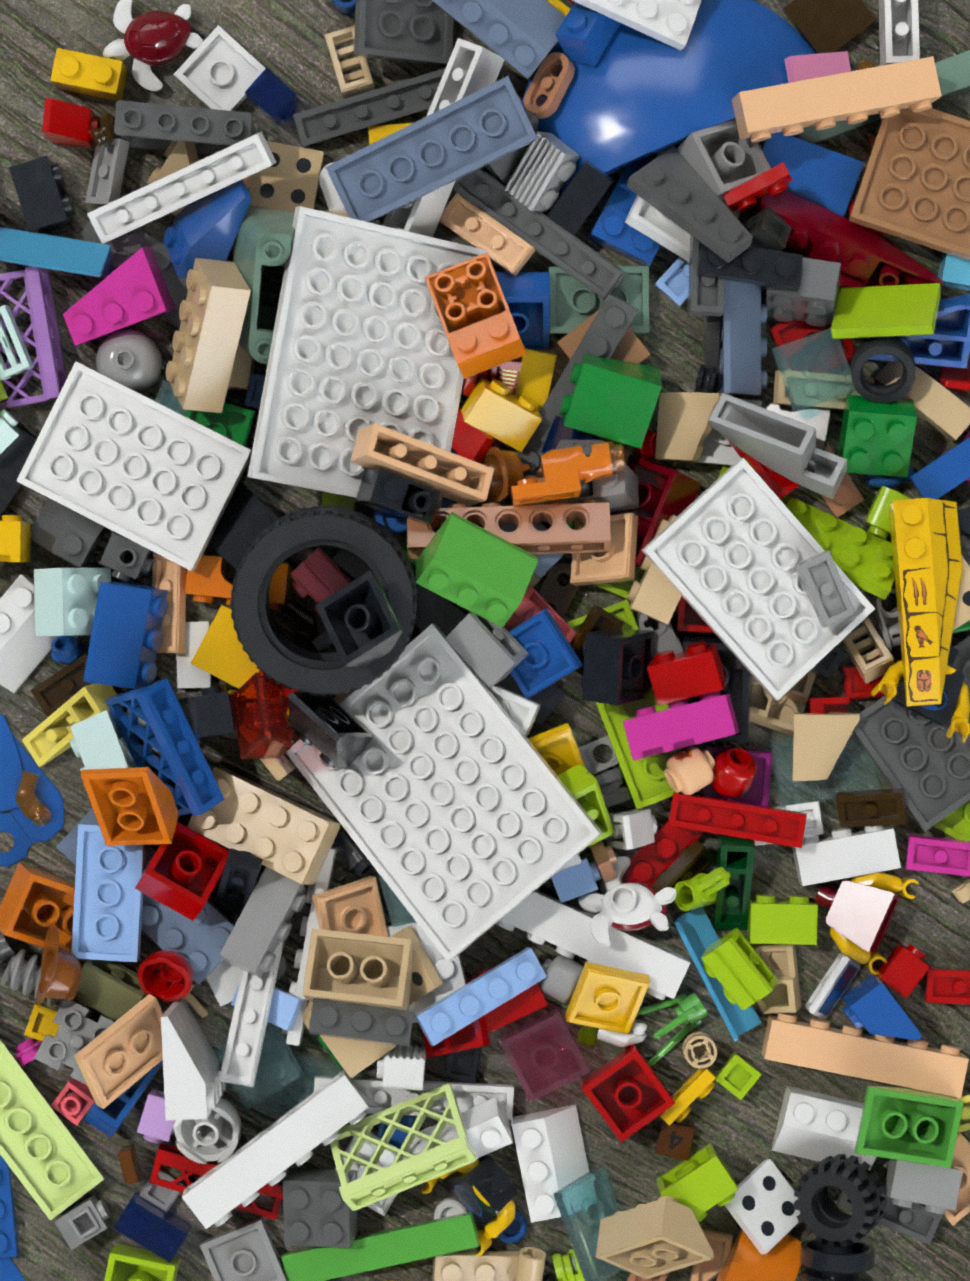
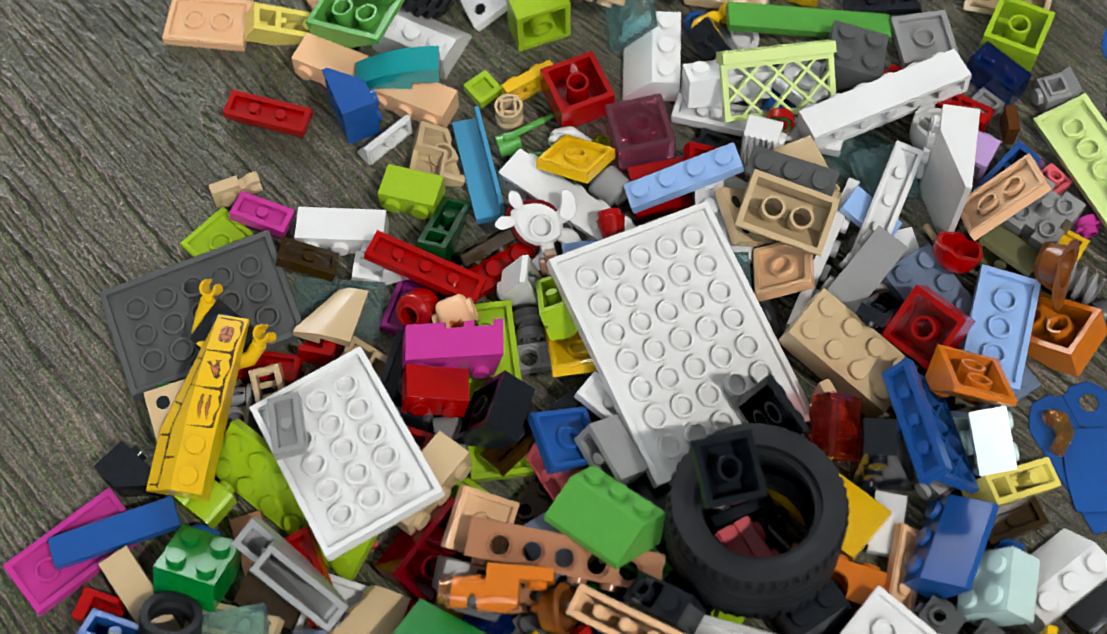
camera: 160 degrees left, 25 degrees down
reddish brown tile [655,1119,695,1161] -> none
lime axle [674,867,731,911] -> none
lime brick [701,928,778,1011] -> none
torso [815,872,919,975] -> none
red brick [876,943,930,999] -> none
none -> teal slope [355,46,441,89]
none -> red cone [596,208,625,239]
none -> red tile [765,108,795,133]

